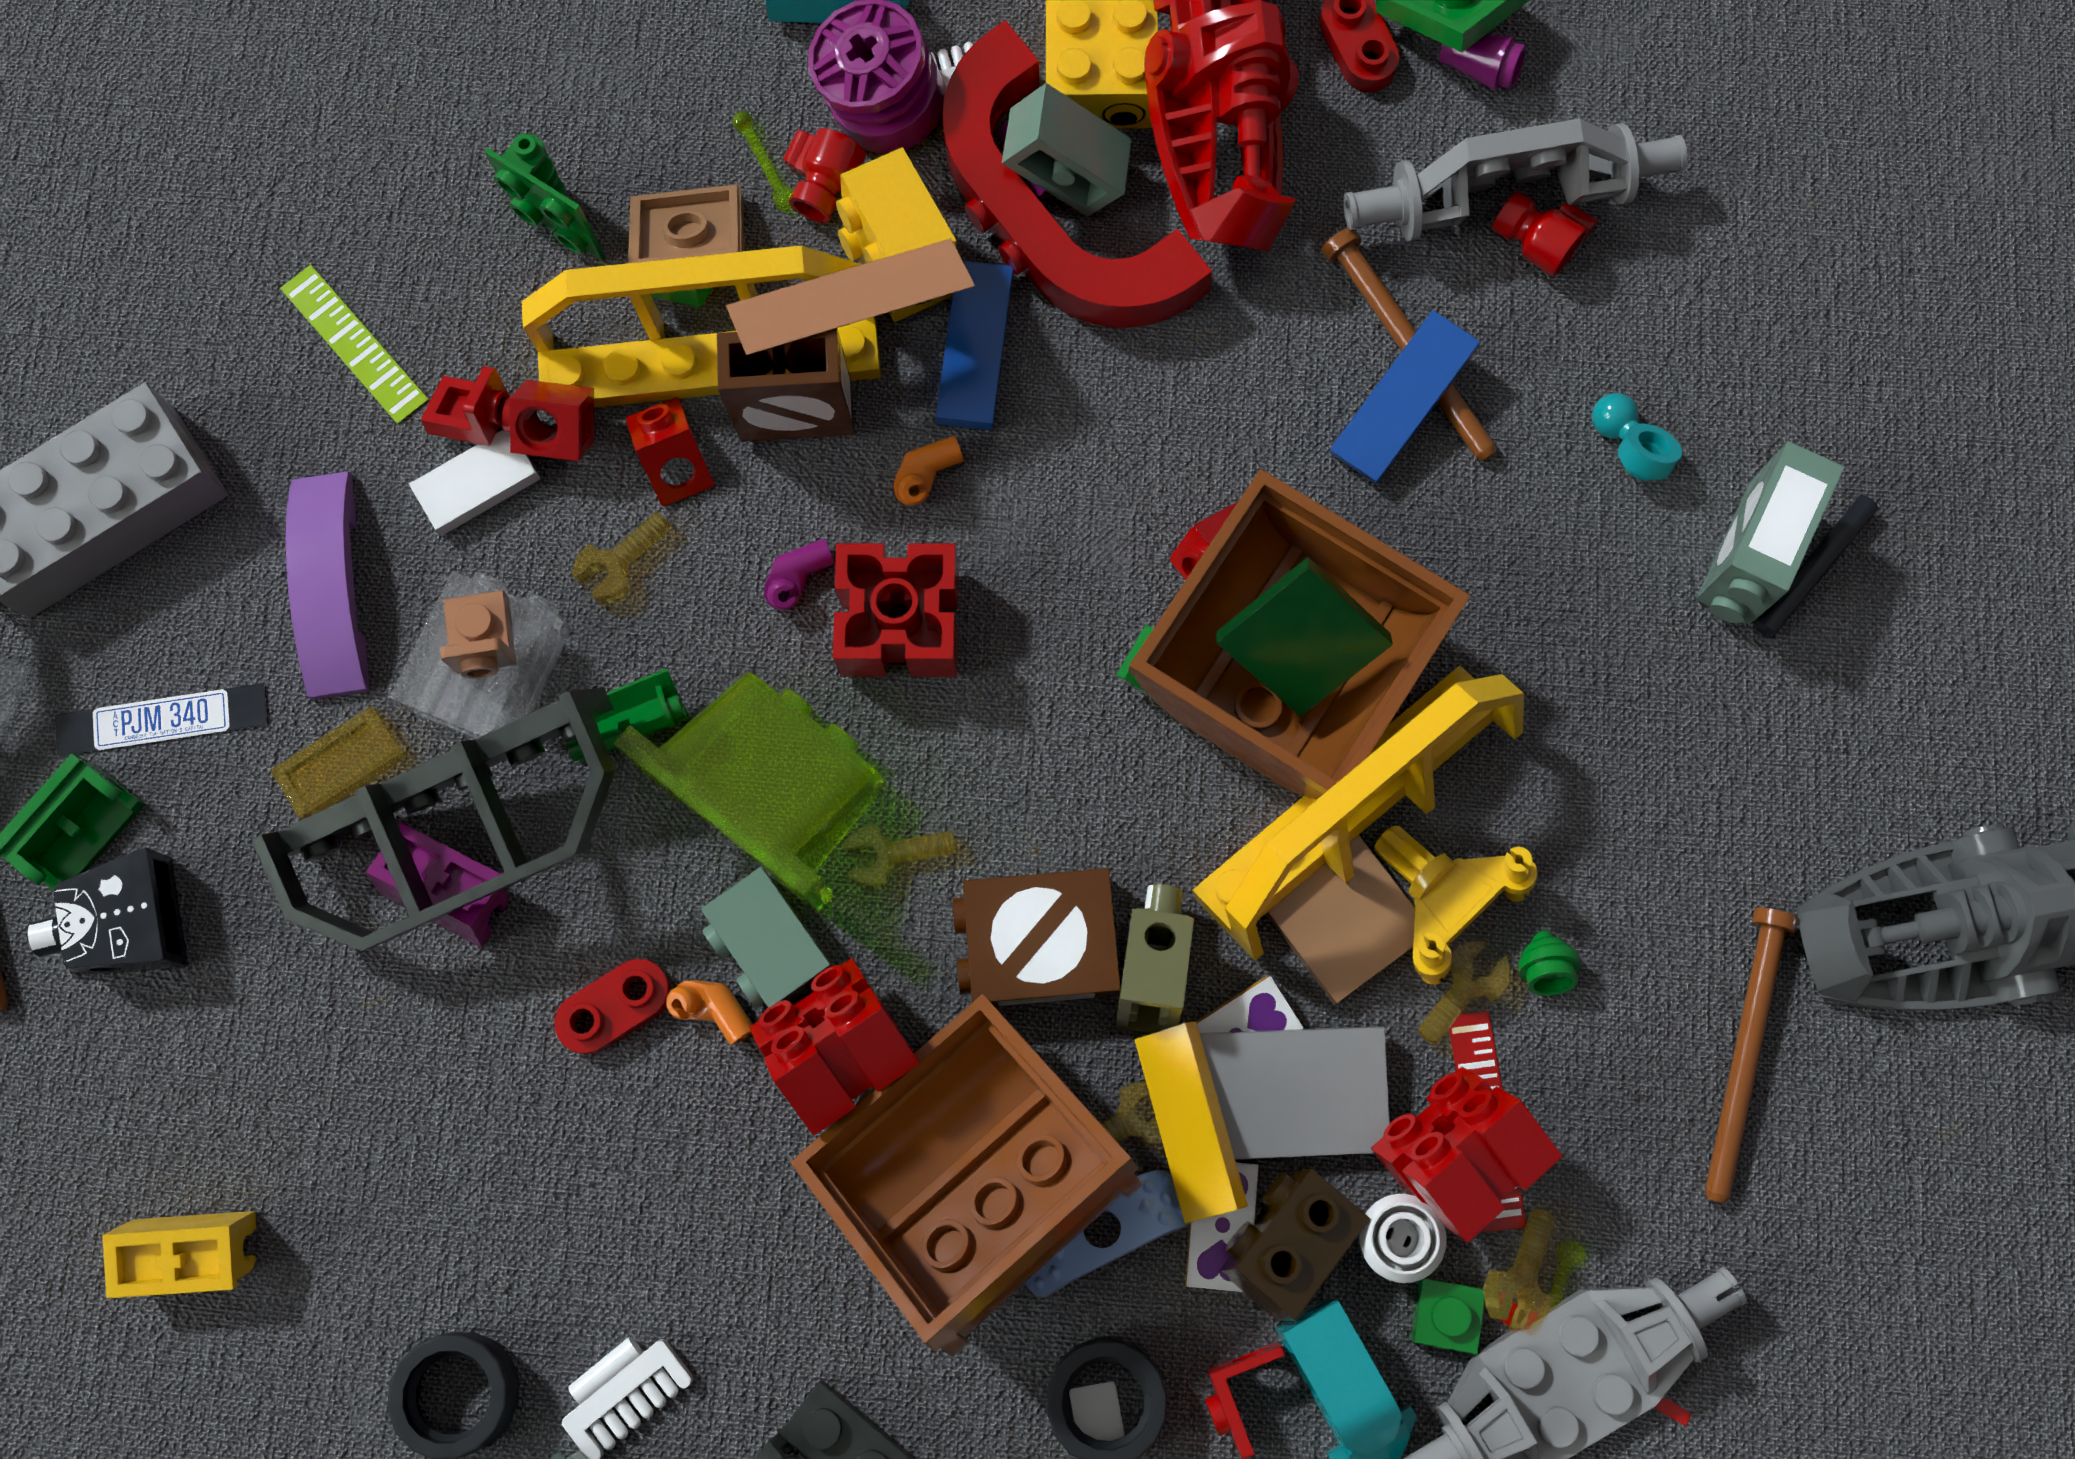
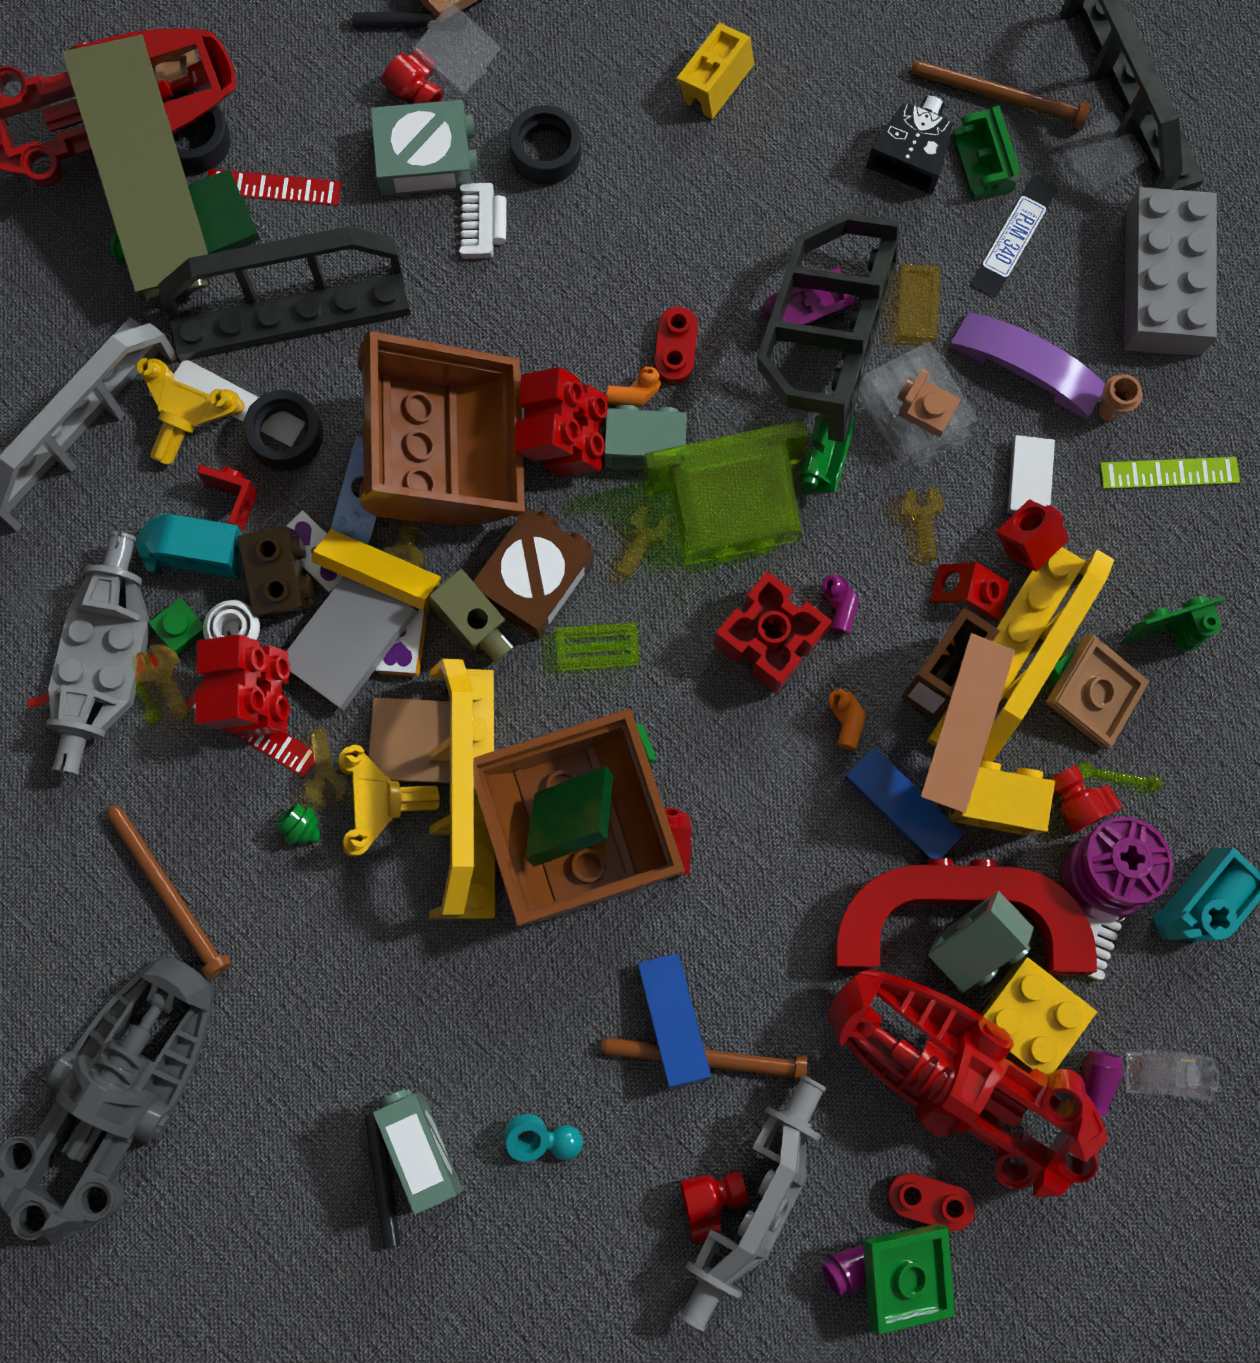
camera: 120 degrees right, 0 degrees up
red bracket [421,366,510,446] -> none
none -> clear neon green tile [556,622,640,670]
none -> nougat cone [1098,374,1143,421]

